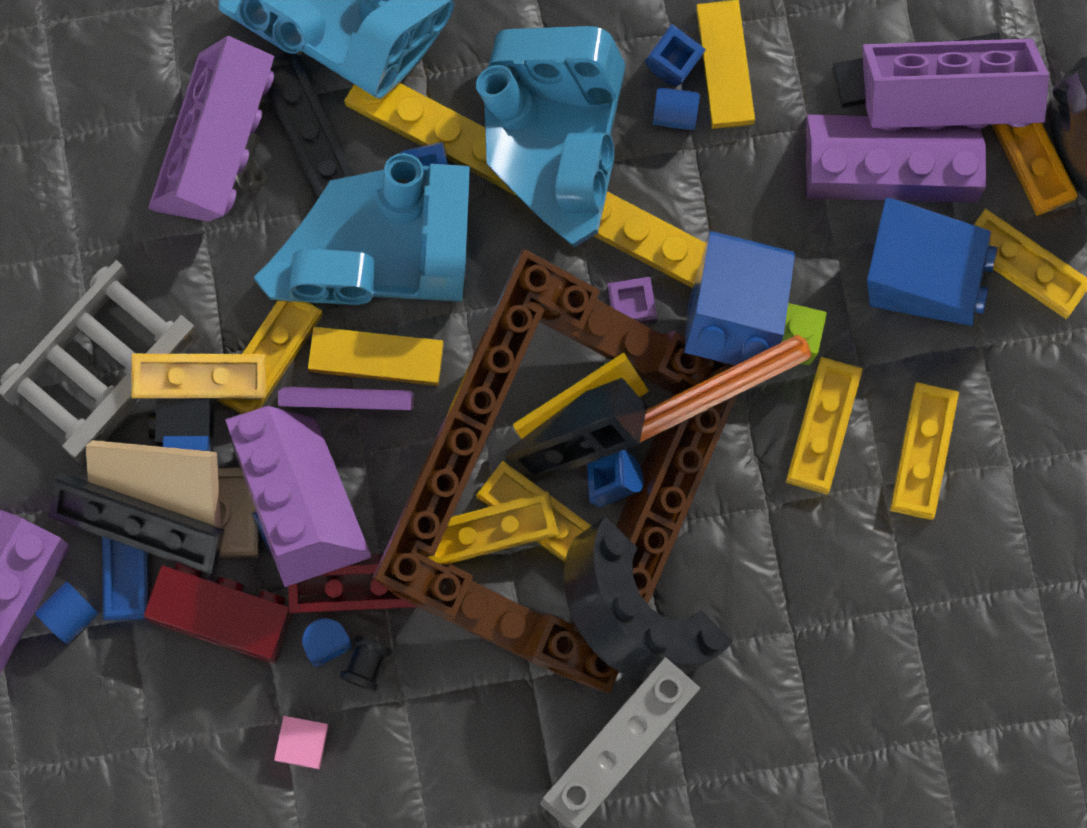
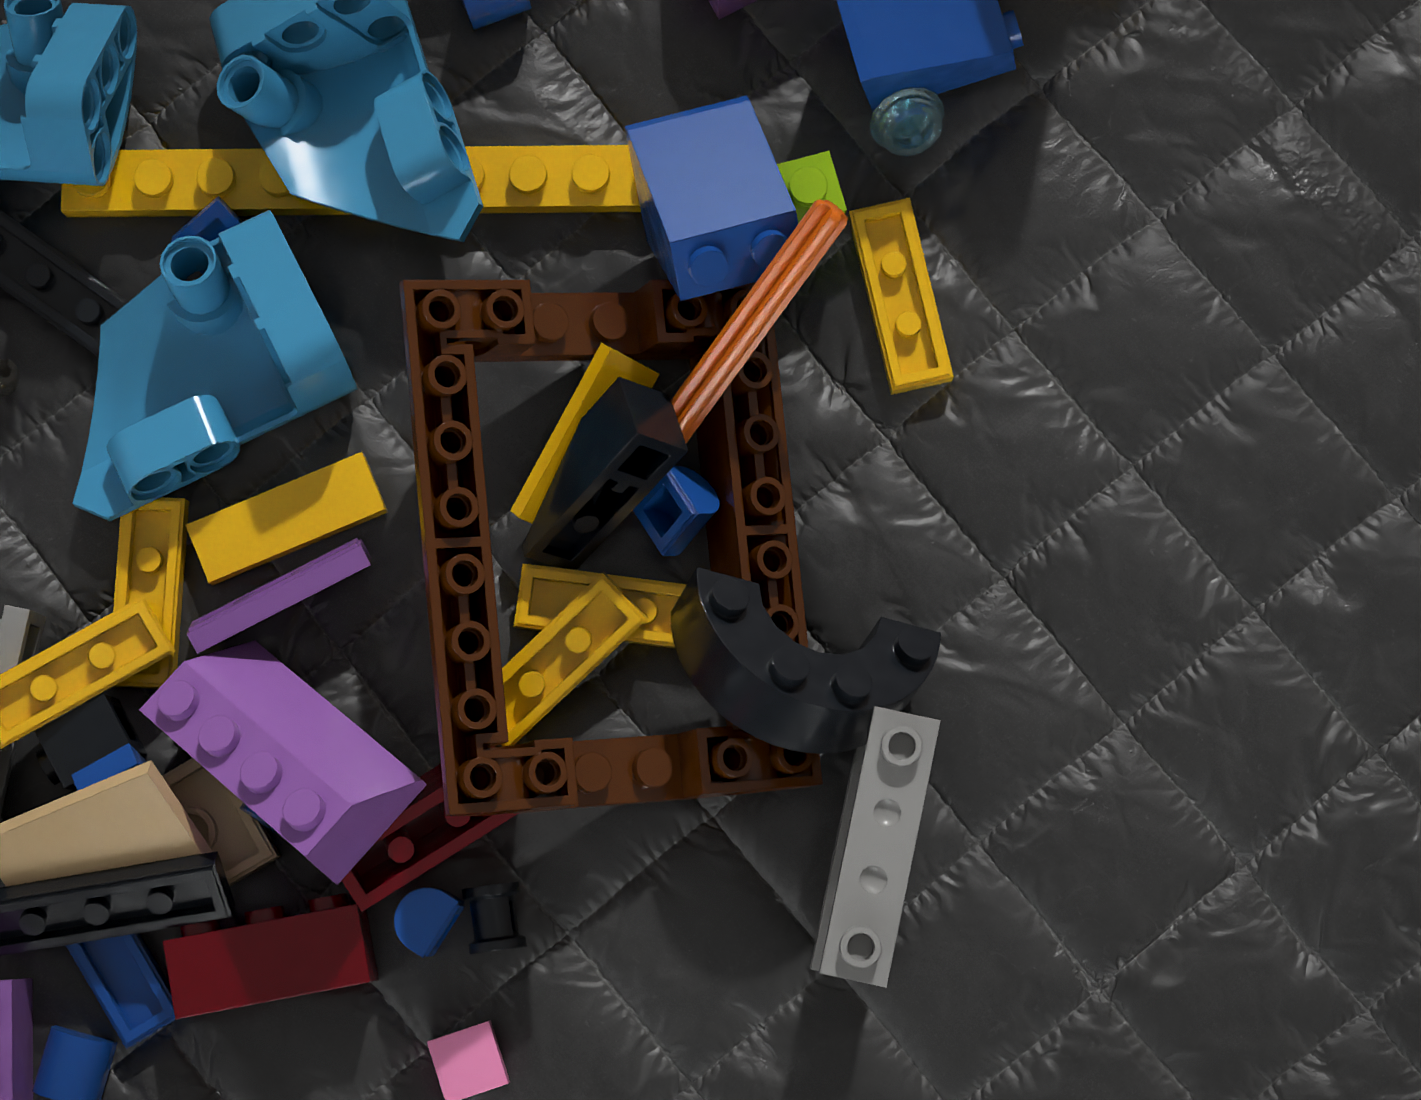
camera: 25 degrees left, 5 degrees up
medium lavender tile [607,277,658,324] -> none
yellow tile [889,382,959,520] -> none
none -> clear light blue hat [869,87,945,156]

